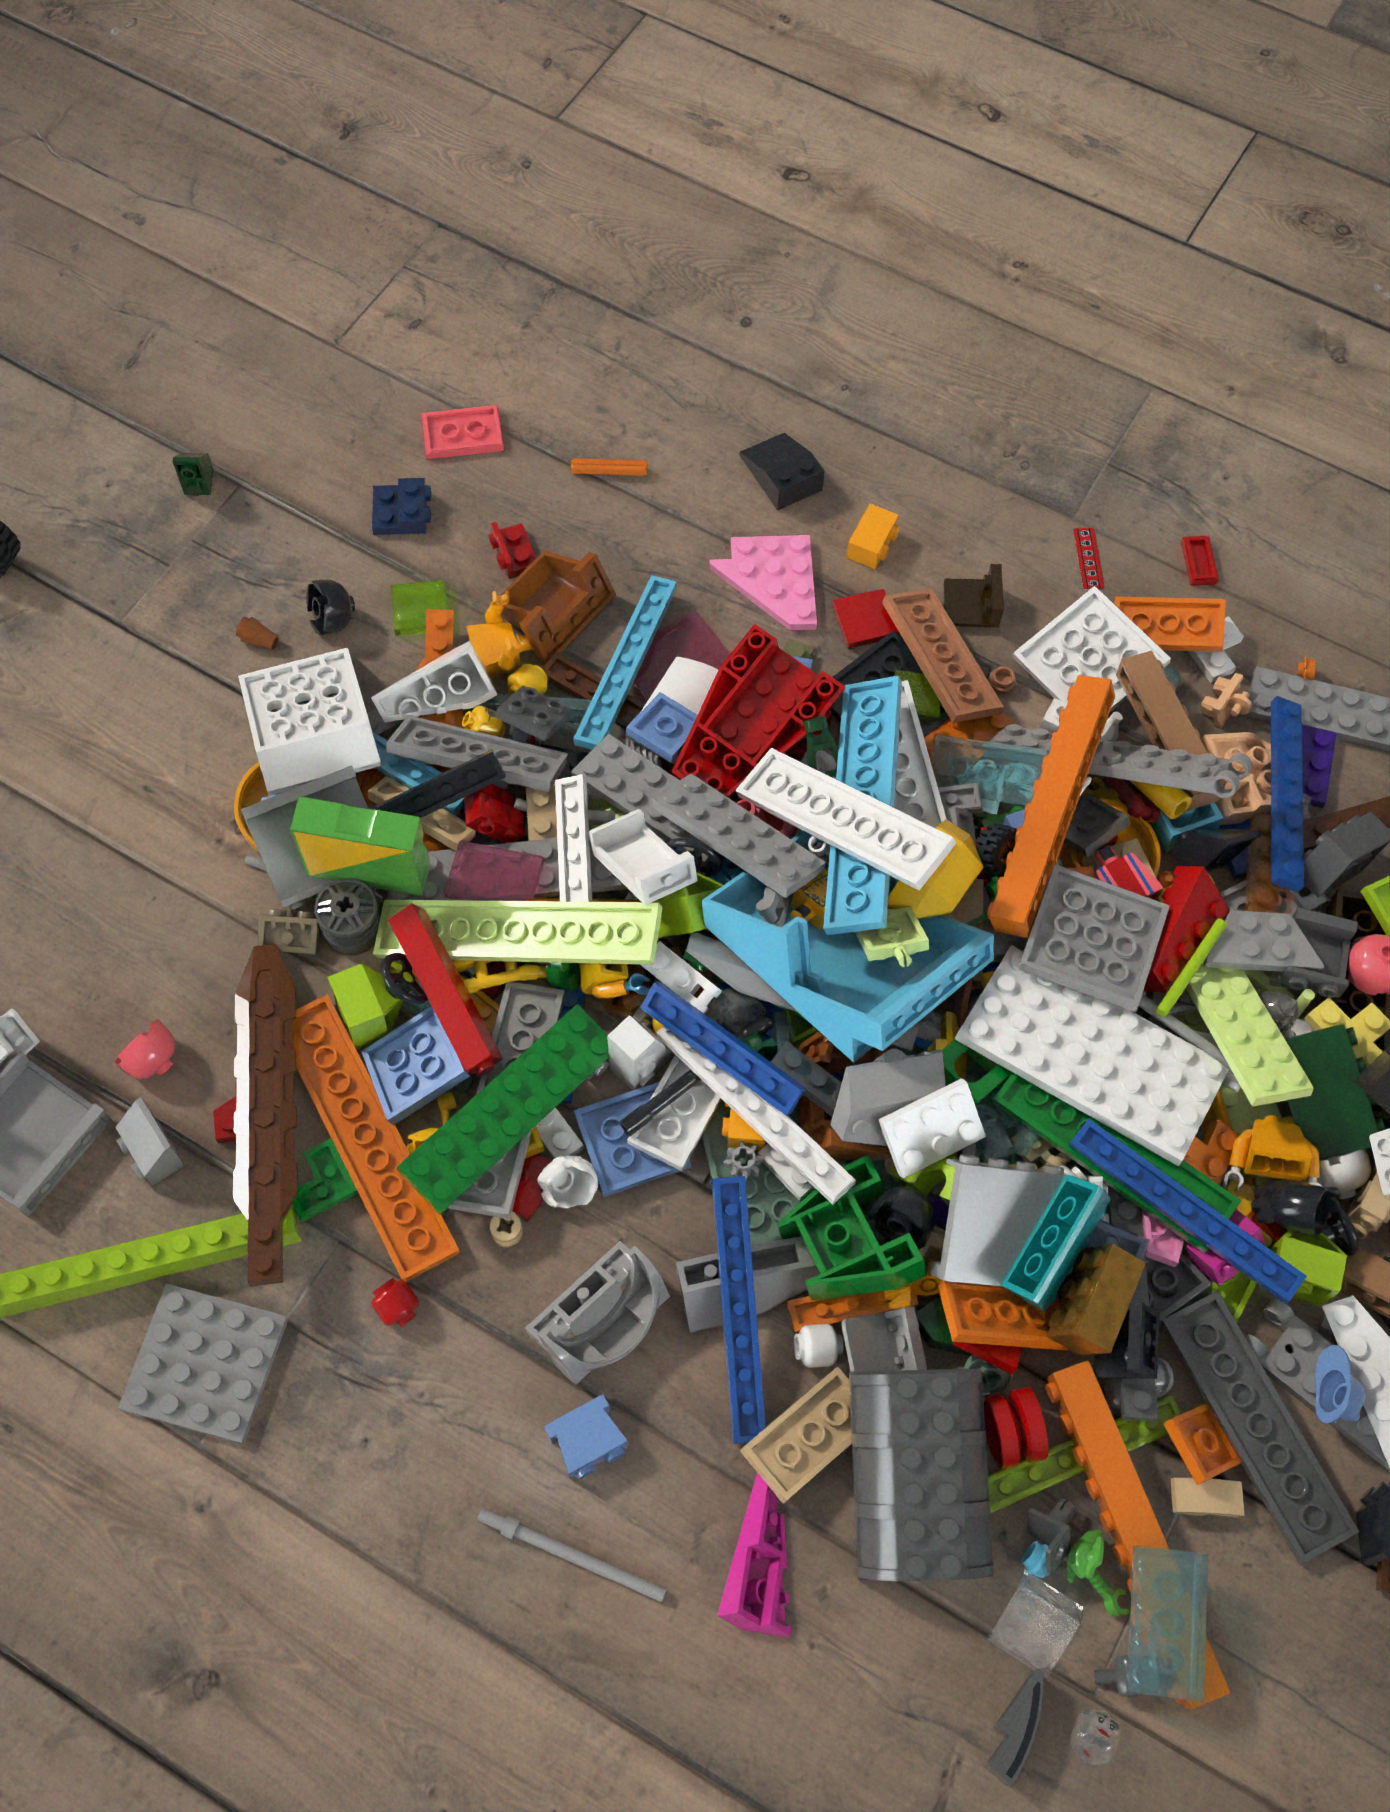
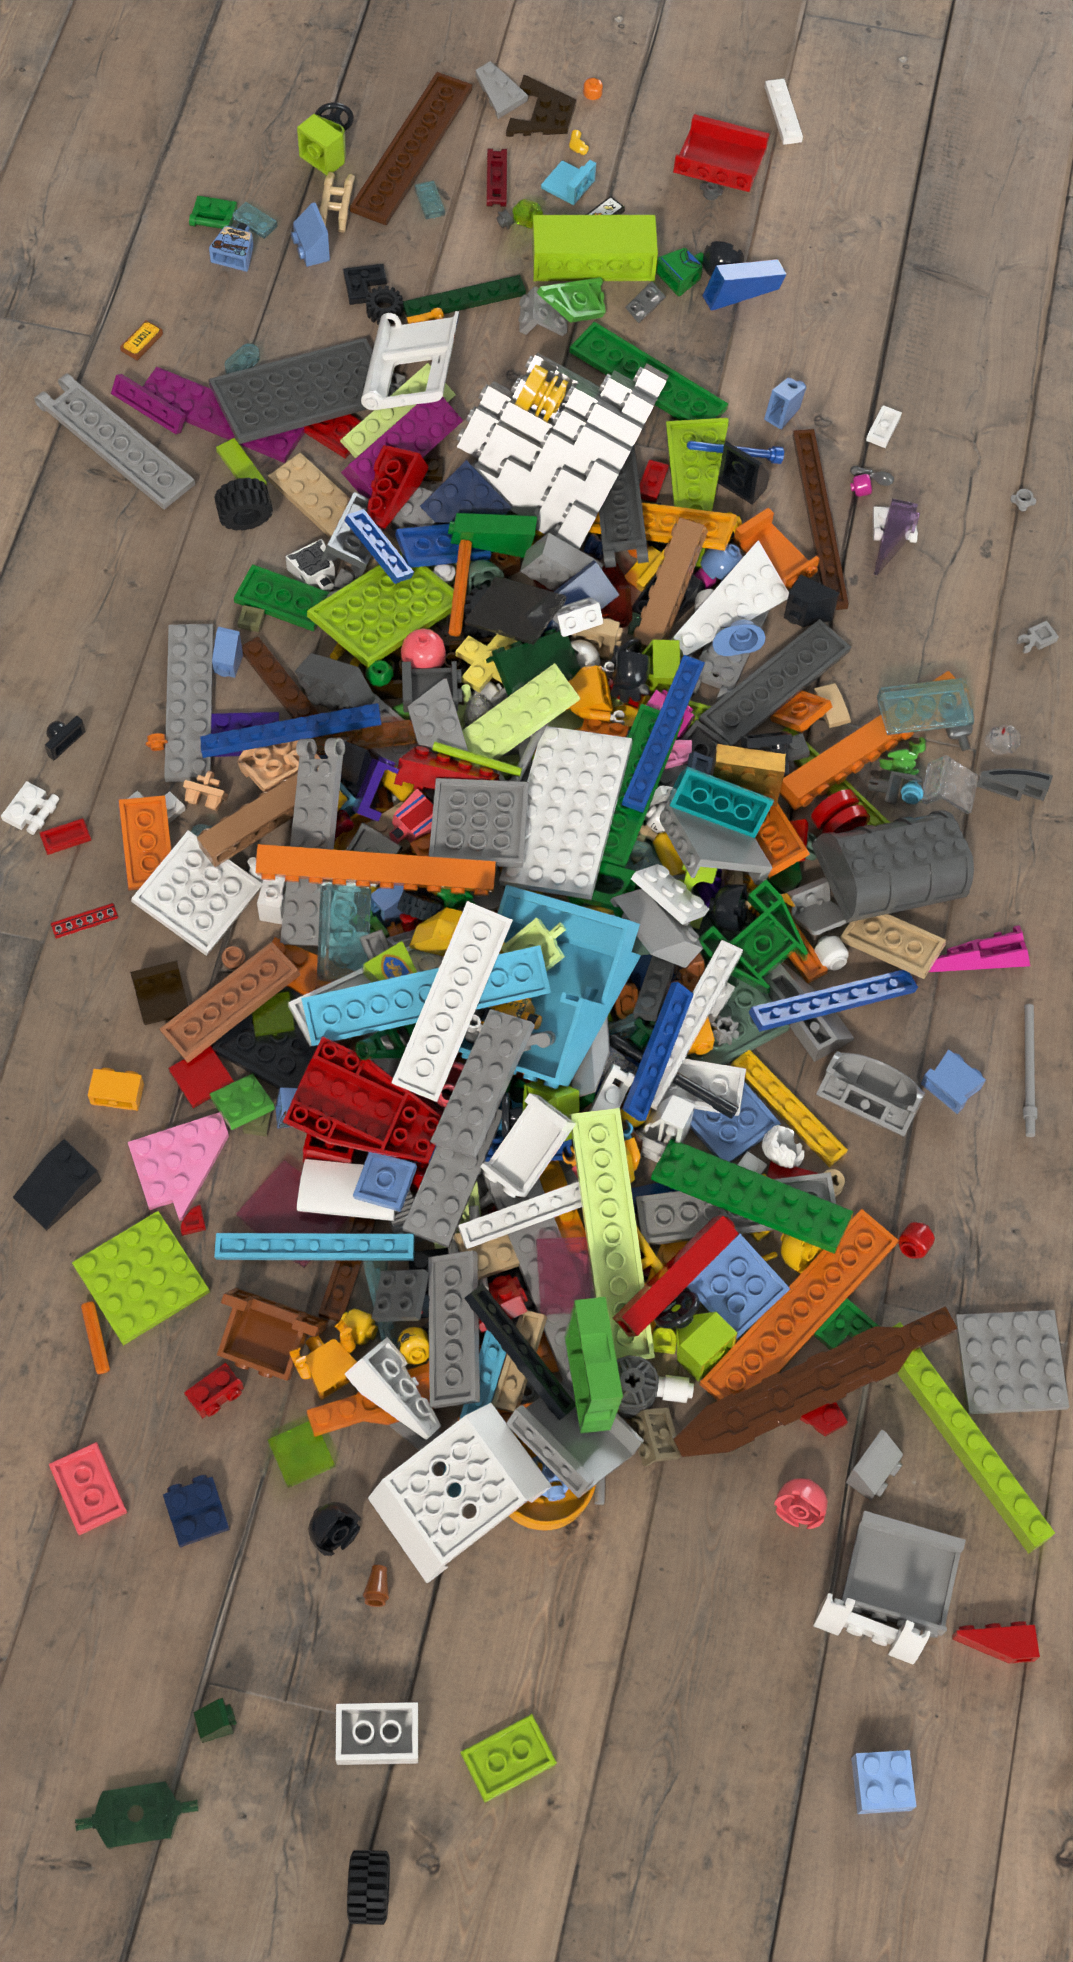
camera: 110 degrees left, 0 degrees up
none -> white plate [1,781,59,835]
none -> black tile [45,716,86,761]
none -> lime plate [72,1211,210,1346]
none -> clear green plate [75,1781,199,1850]
none -> red tile [181,1205,206,1236]
none -> bright green plate [210,1073,275,1130]
none -> white brick [336,1702,418,1765]
none -> dark purple panel [352,756,399,822]
none -> torso [363,941,417,983]
none -> green plate [365,660,394,687]
none -> lime tile [460,1714,557,1803]
none -> white brick [656,1375,694,1403]
none -> yellow tile [731,1050,848,1168]

